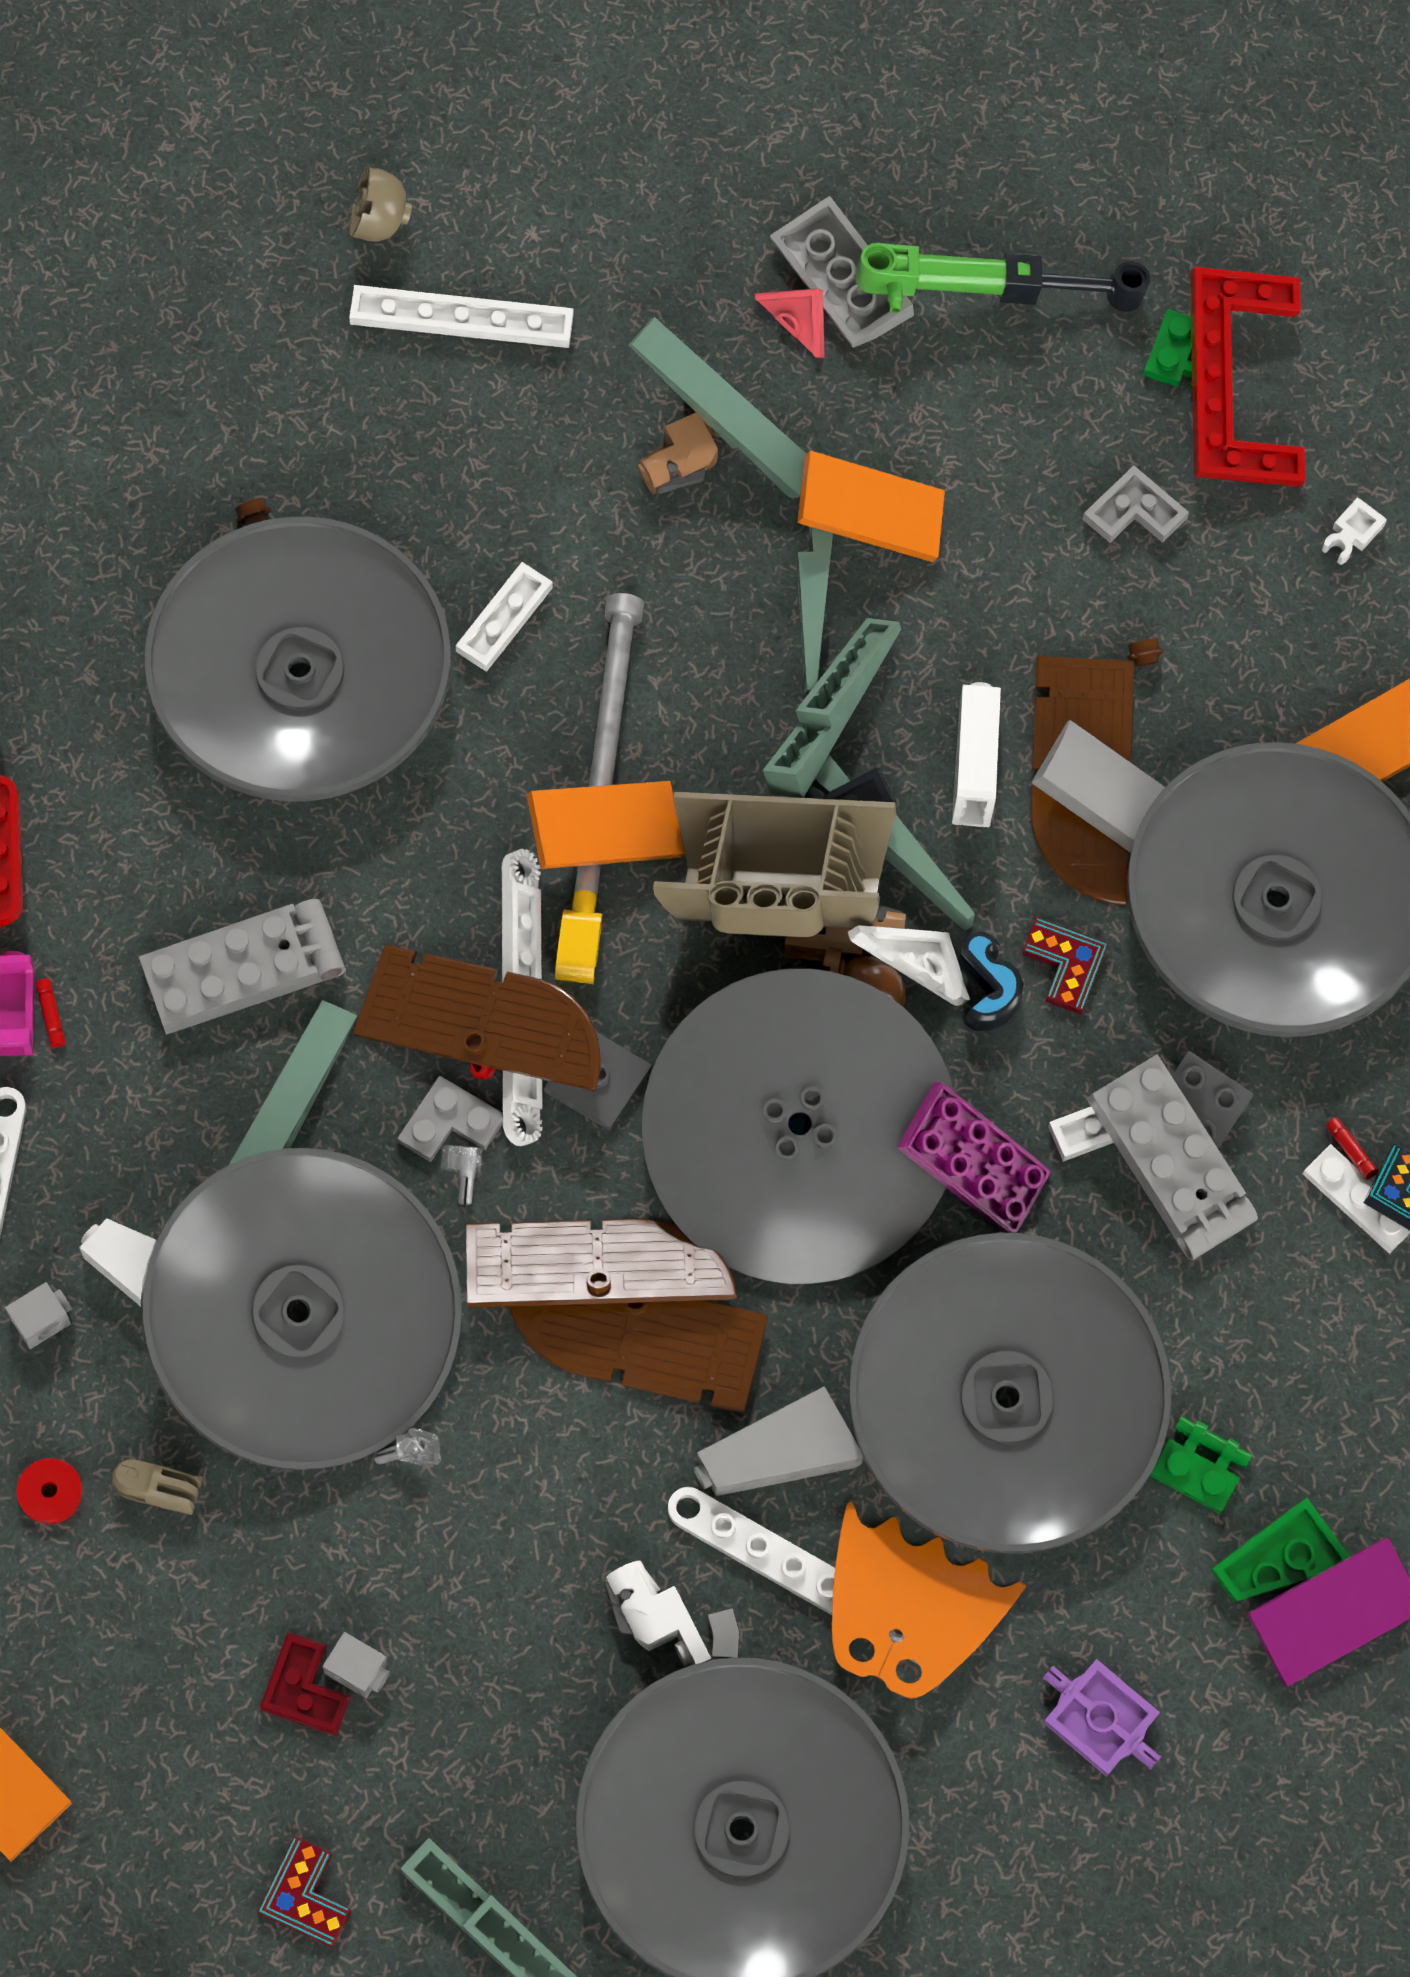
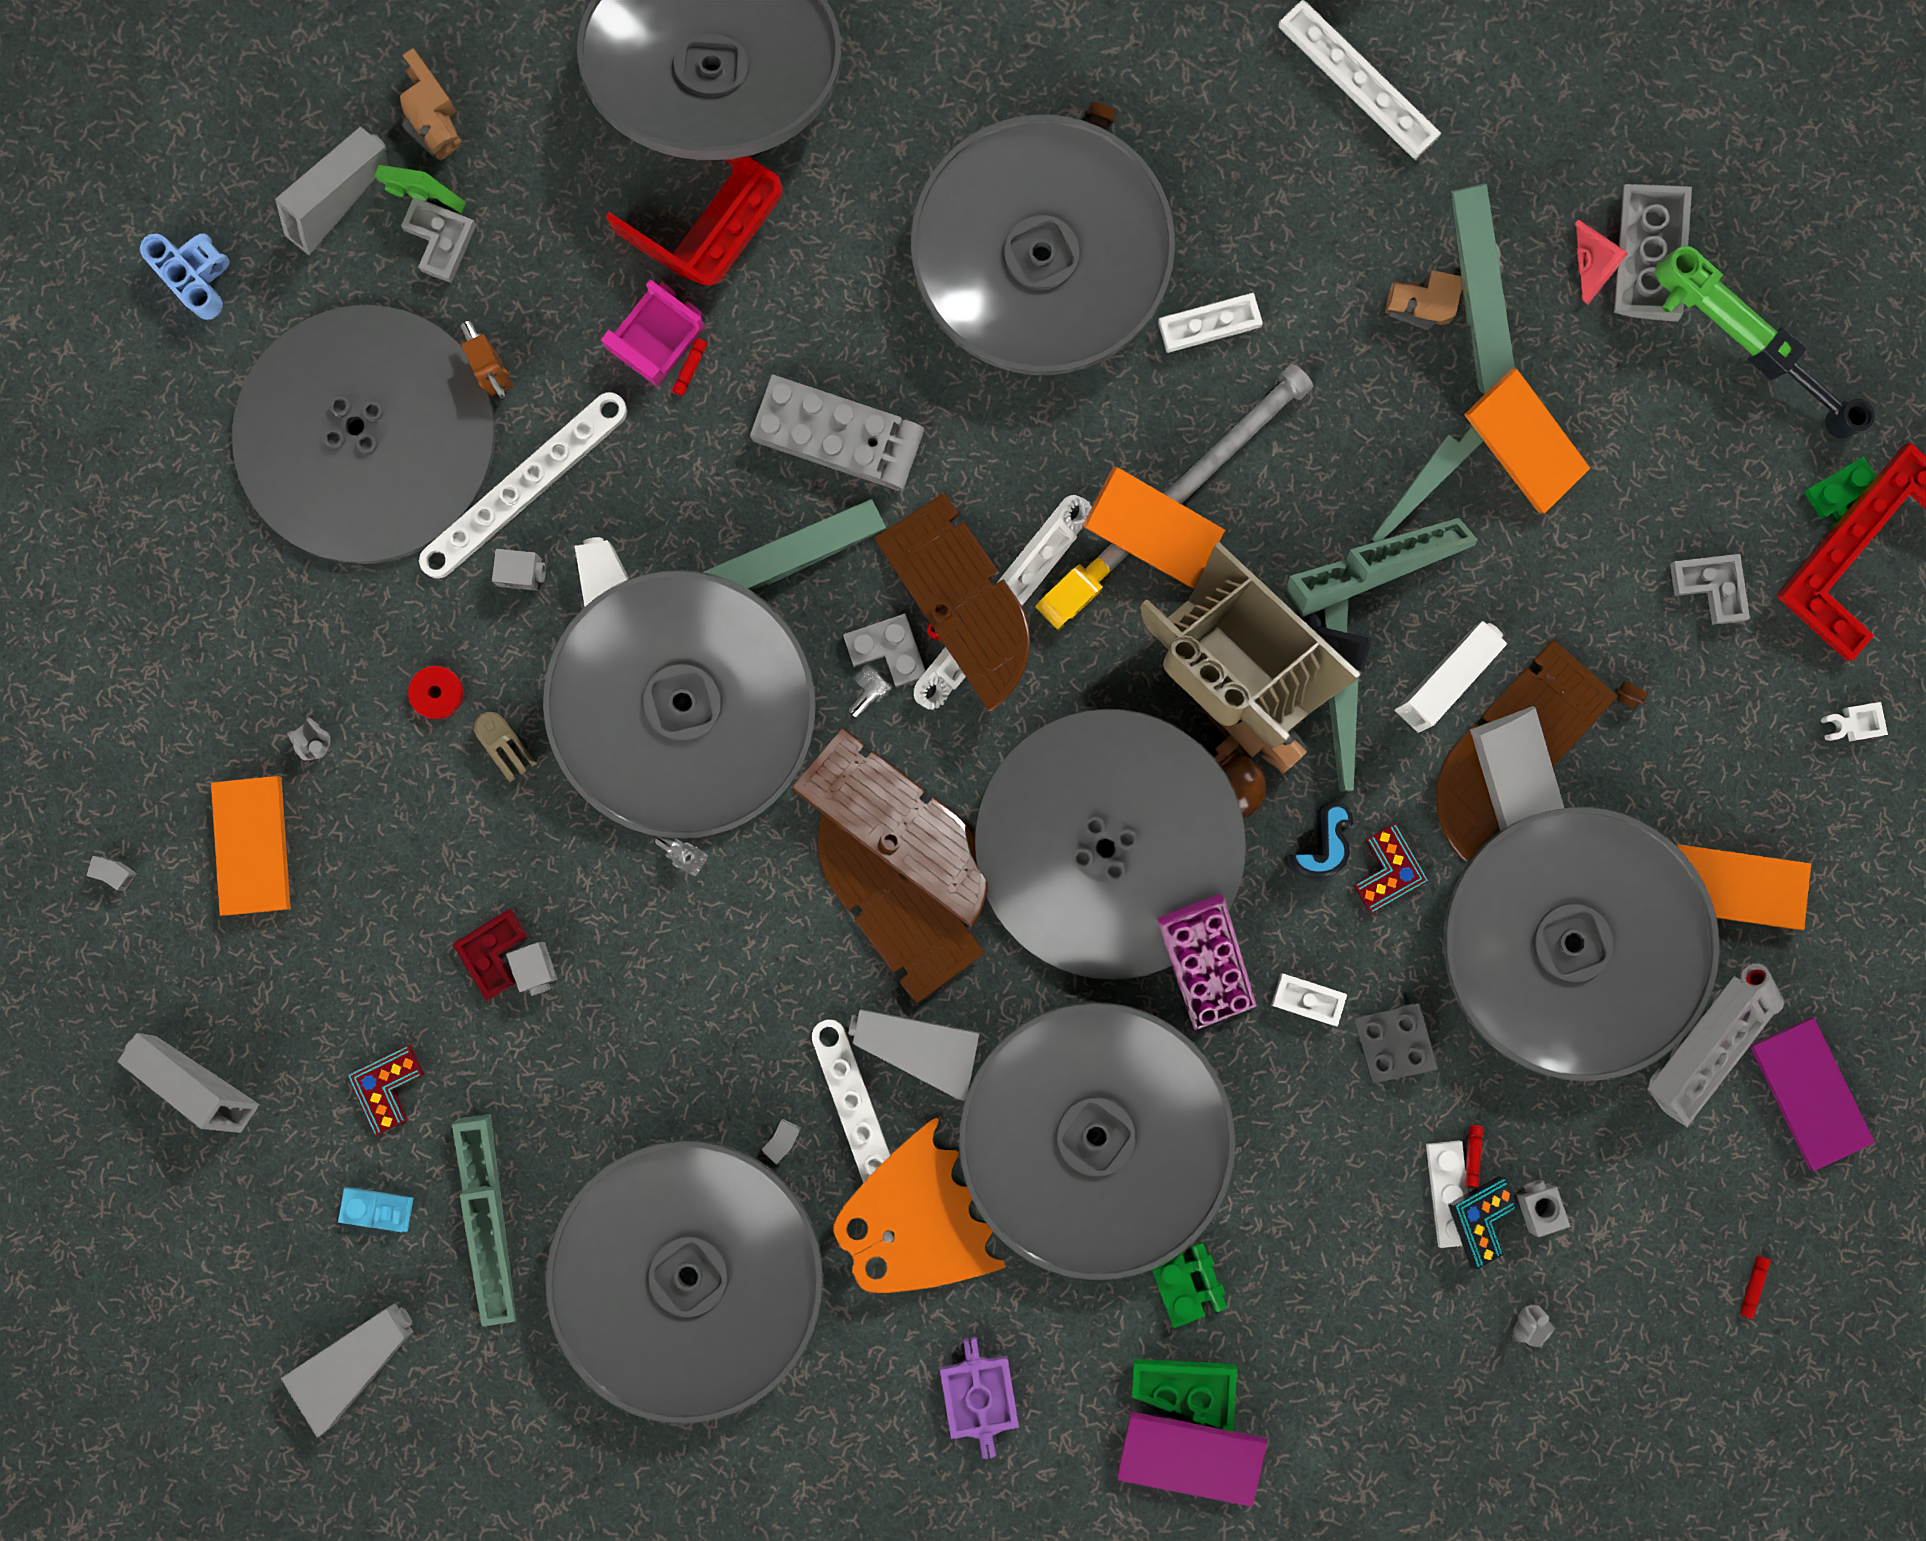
camera: 45 degrees right, 15 degrees up
dark grey plate [544,1032,652,1131] -> none
white plate [606,1561,711,1666] -> none
white wing [848,925,970,1006] -> none
light grey hinge [1086,1054,1258,1261] -> none

